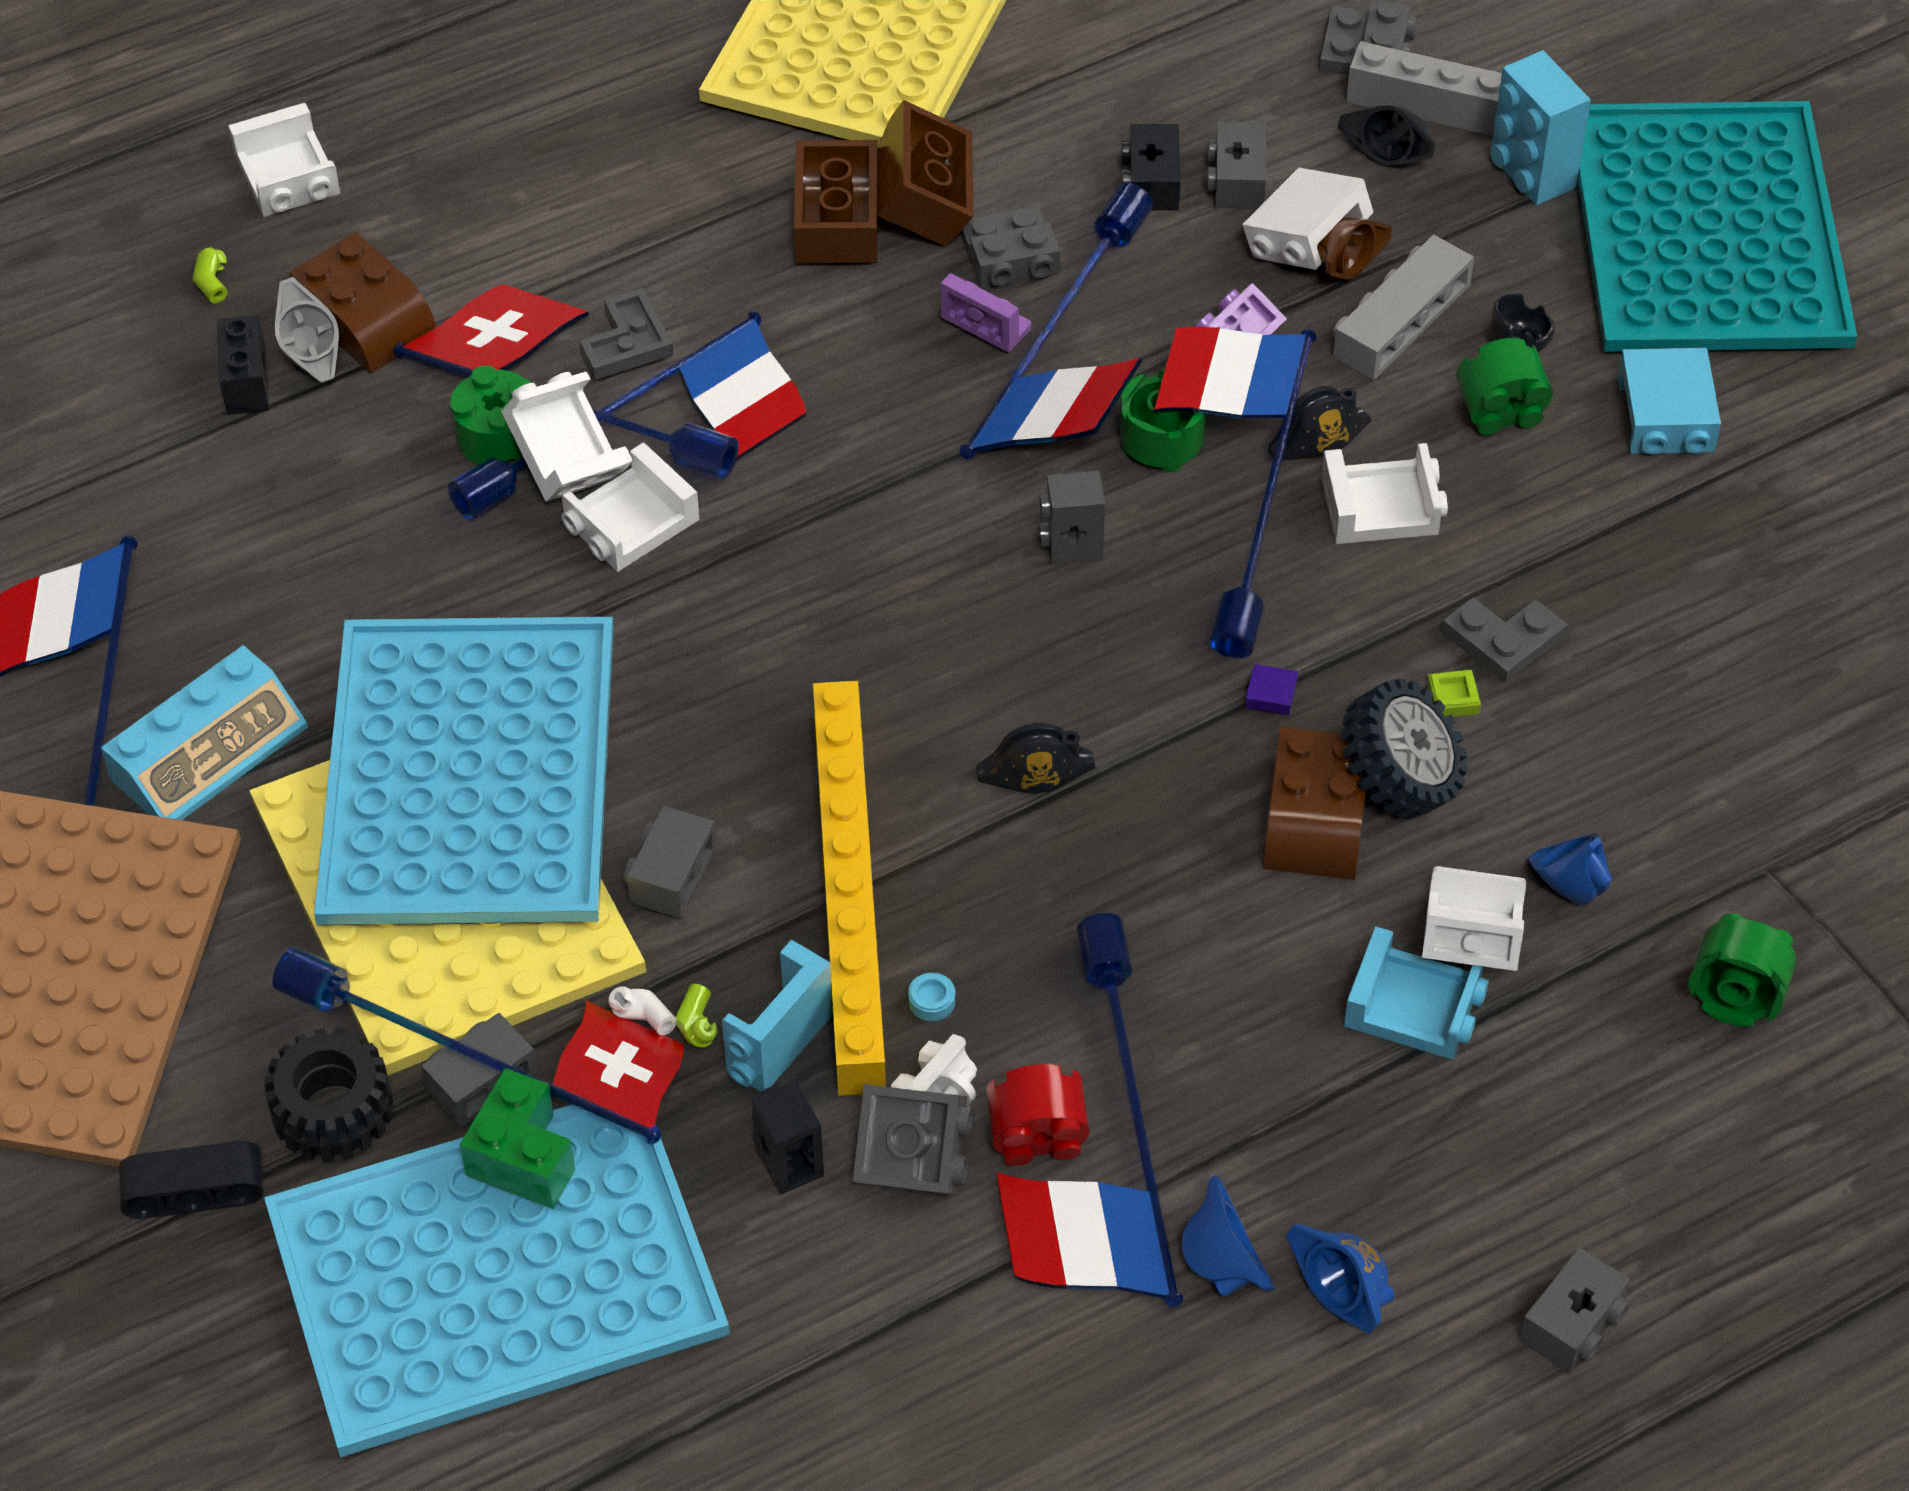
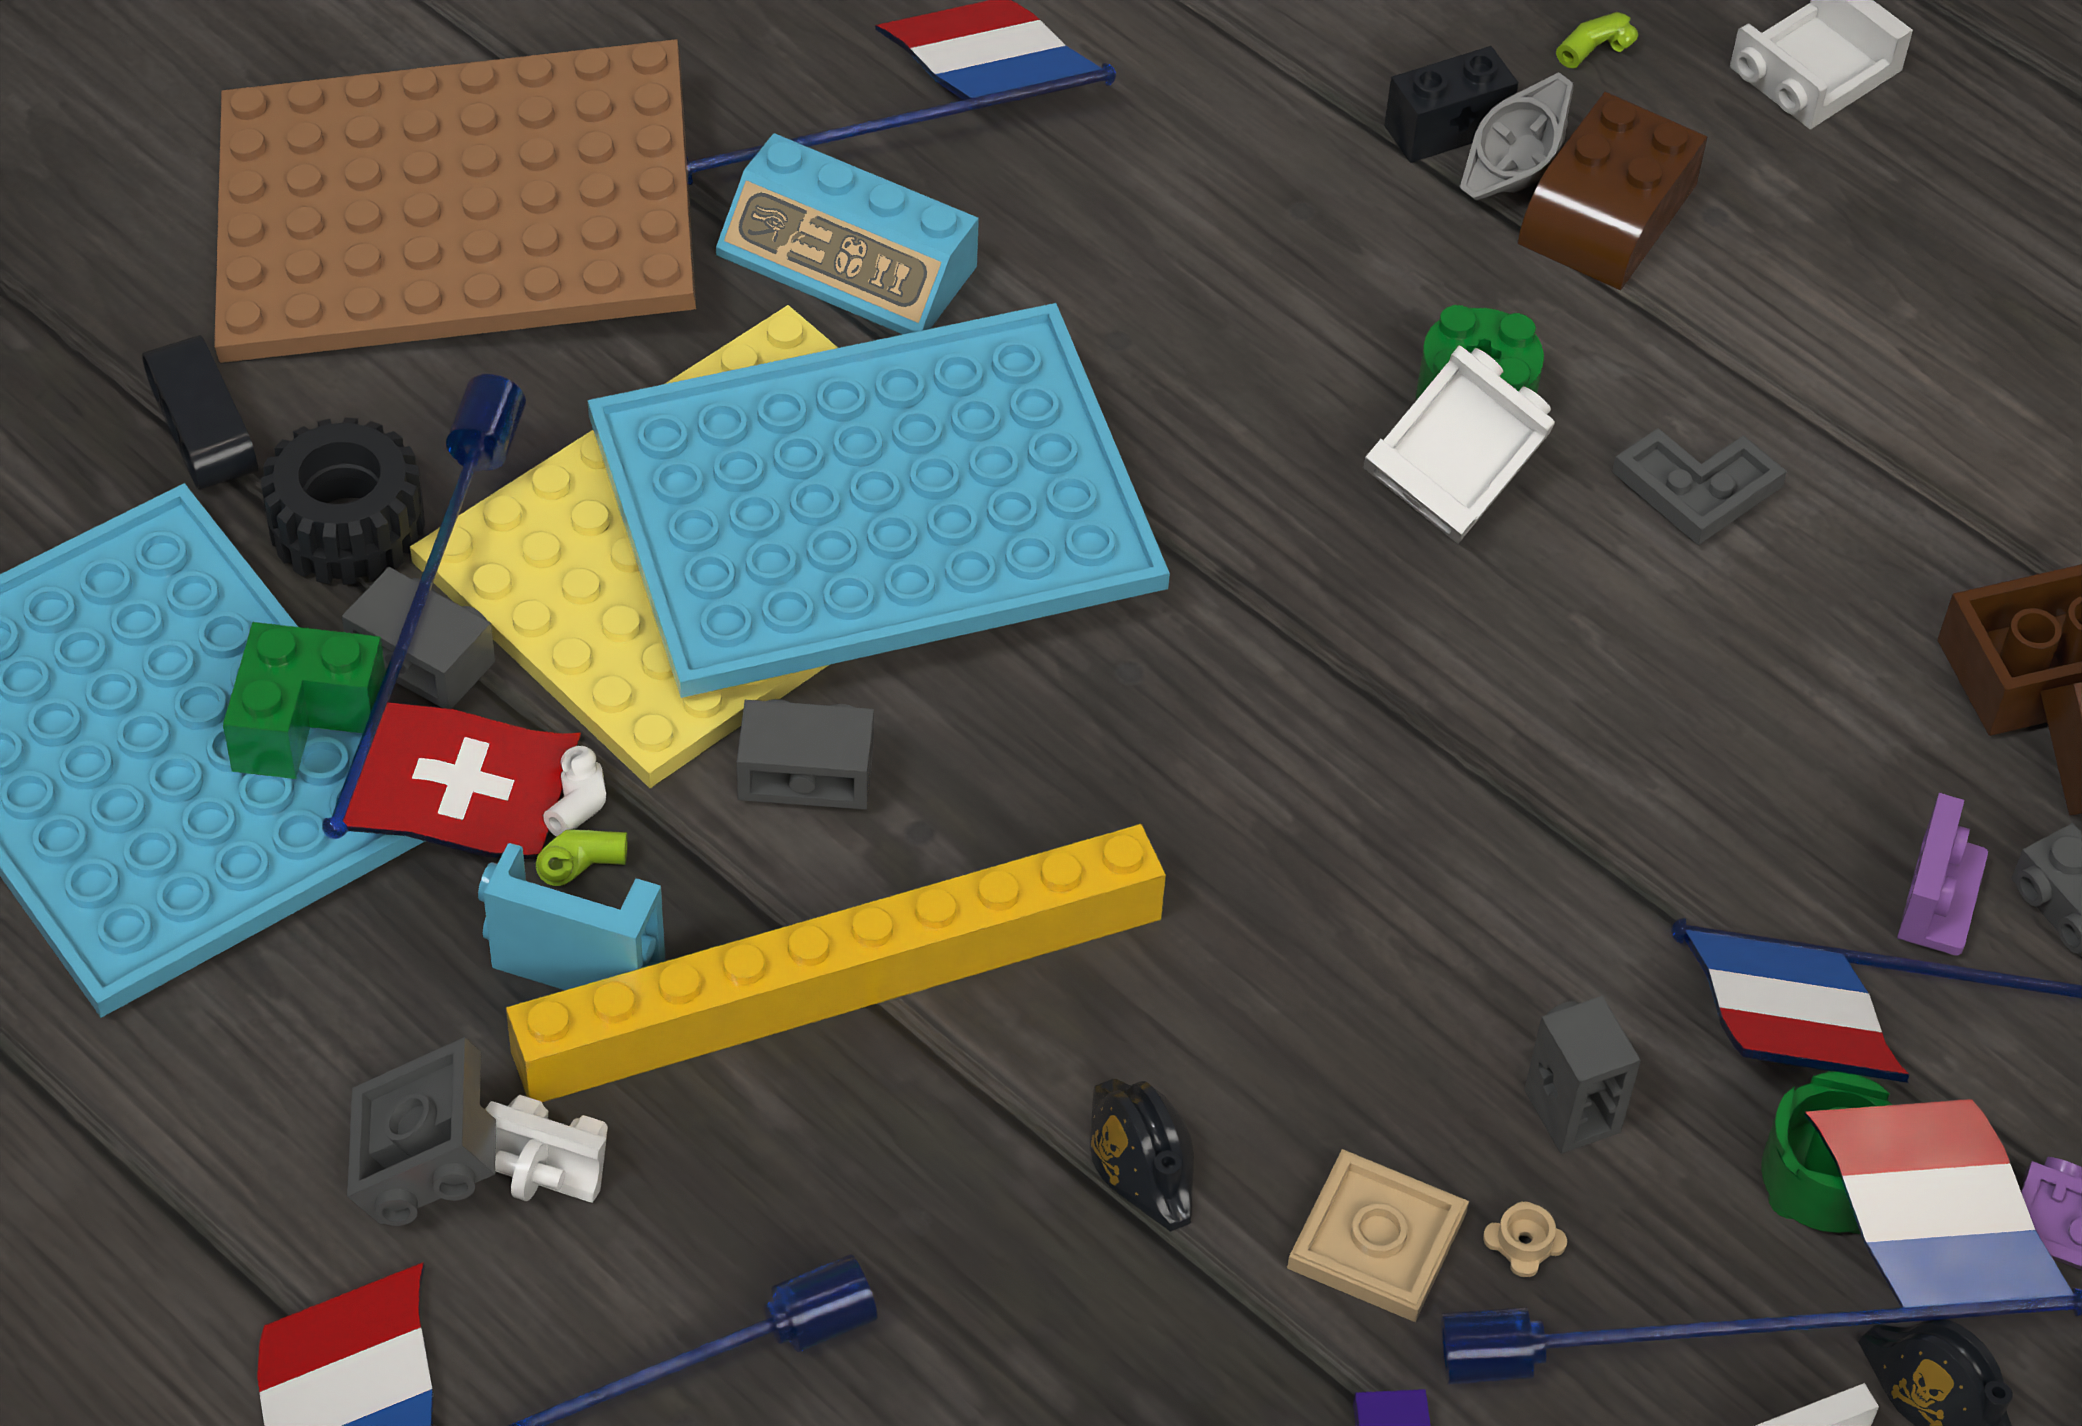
camera: 70 degrees right, 0 degrees up
flag [393,284,739,479] -> none
flag [448,311,806,520] -> none
white panel [561,442,700,572] -> none
black brick [751,1080,824,1195] -> none
medium azure tile [908,973,955,1021] -> none
red brick [986,1064,1090,1166] -> none
none -> tan tile [1287,1149,1469,1322]
none -> tan plate [1483,1202,1567,1277]

